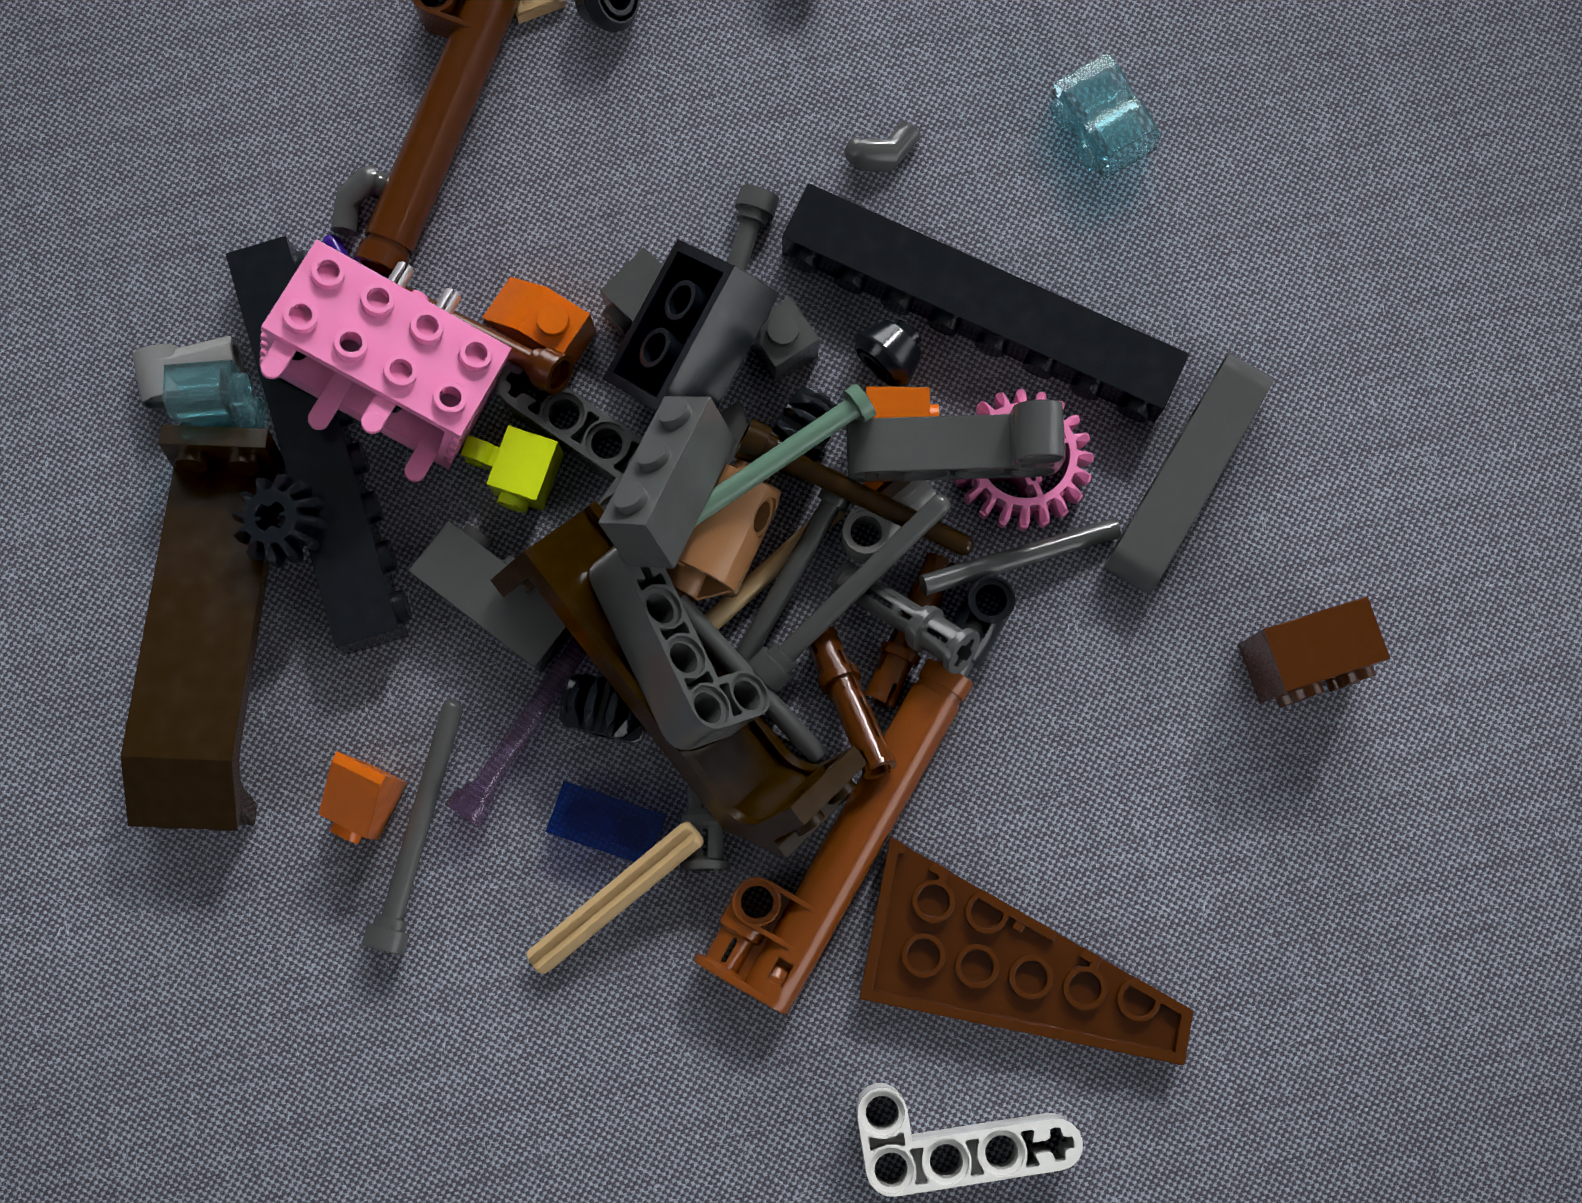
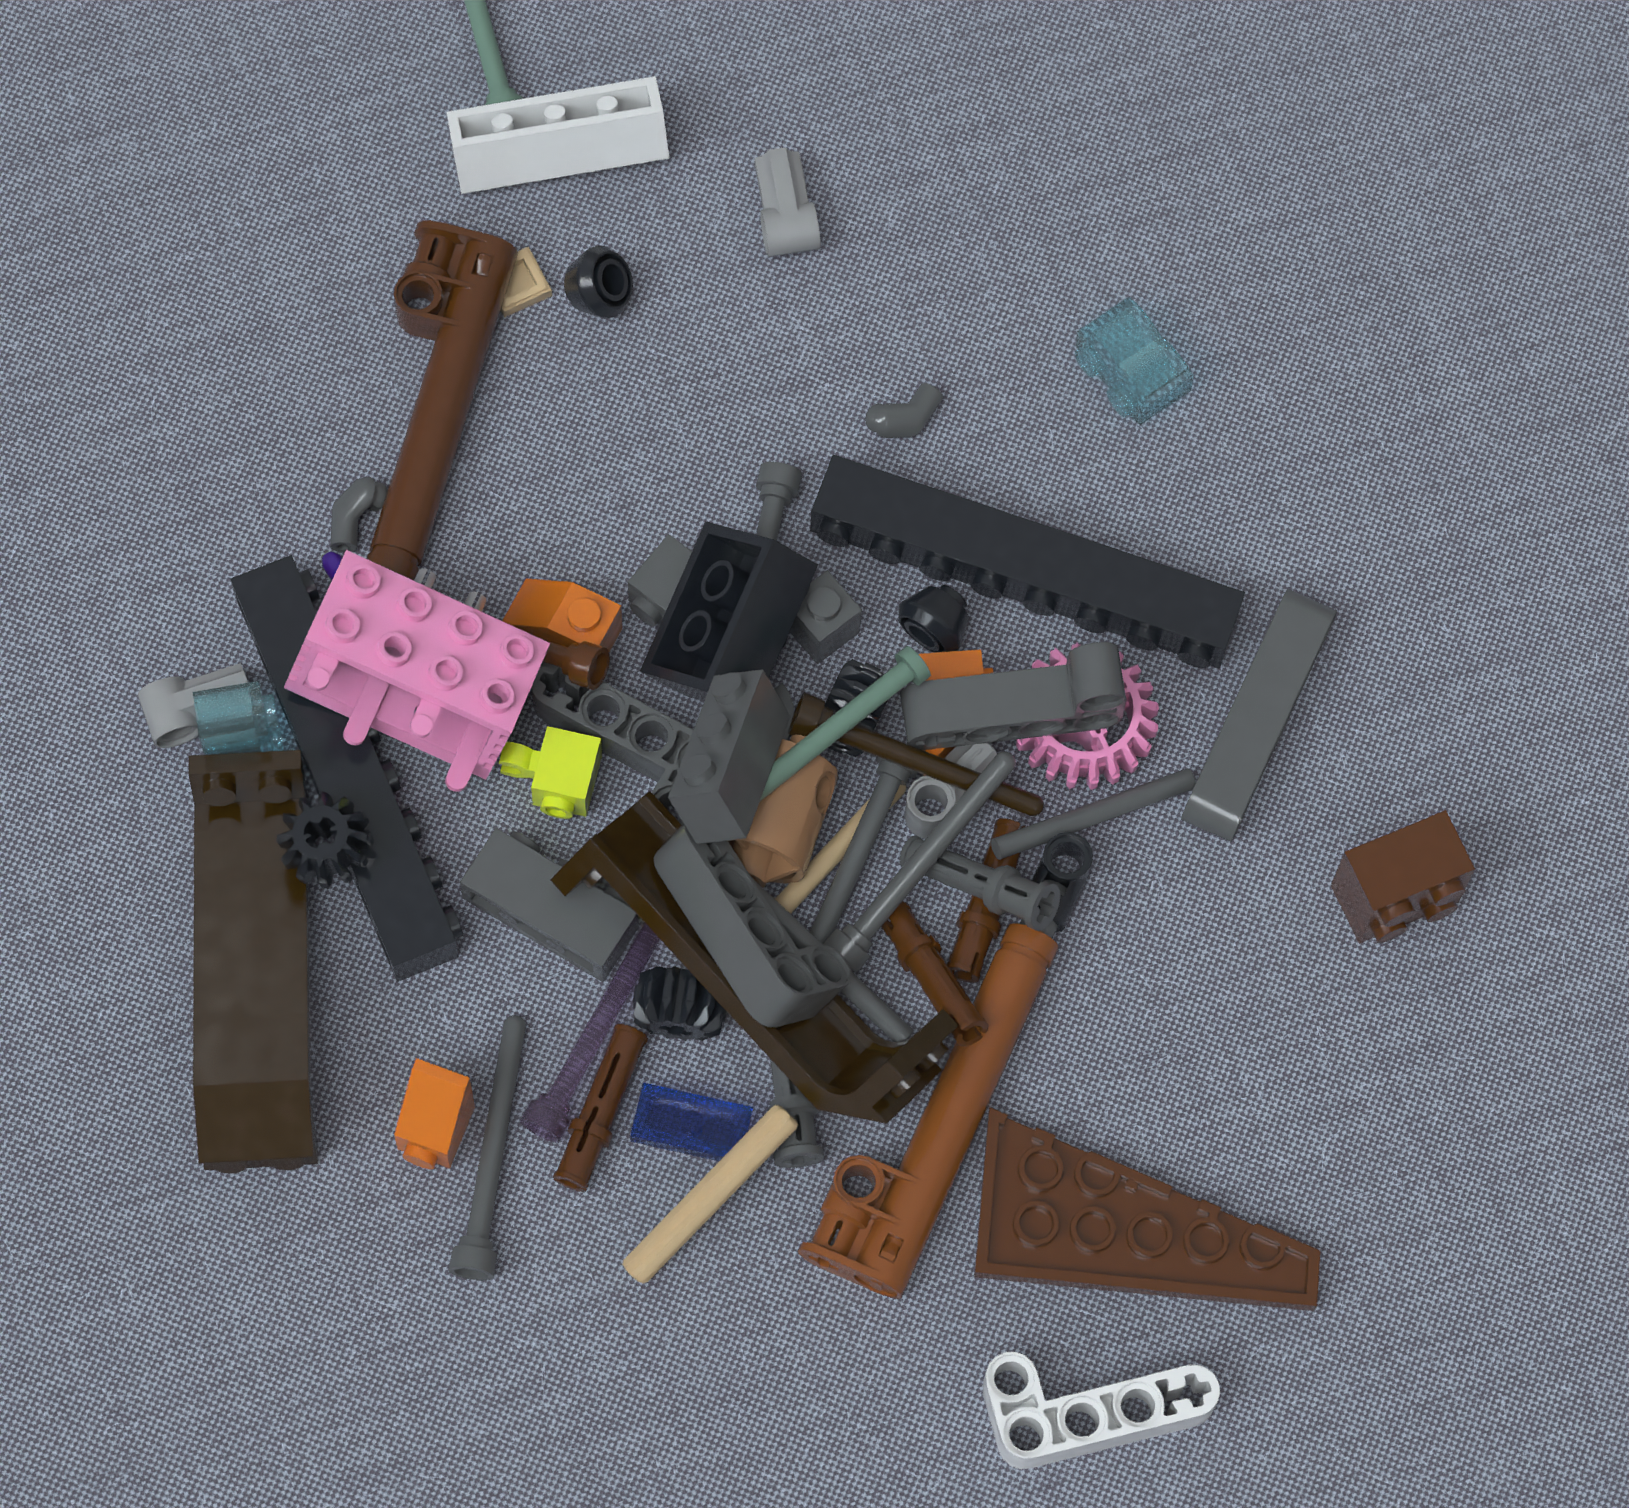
camera: 10 degrees left, 10 degrees down
none -> reddish brown pin [553,1024,648,1192]

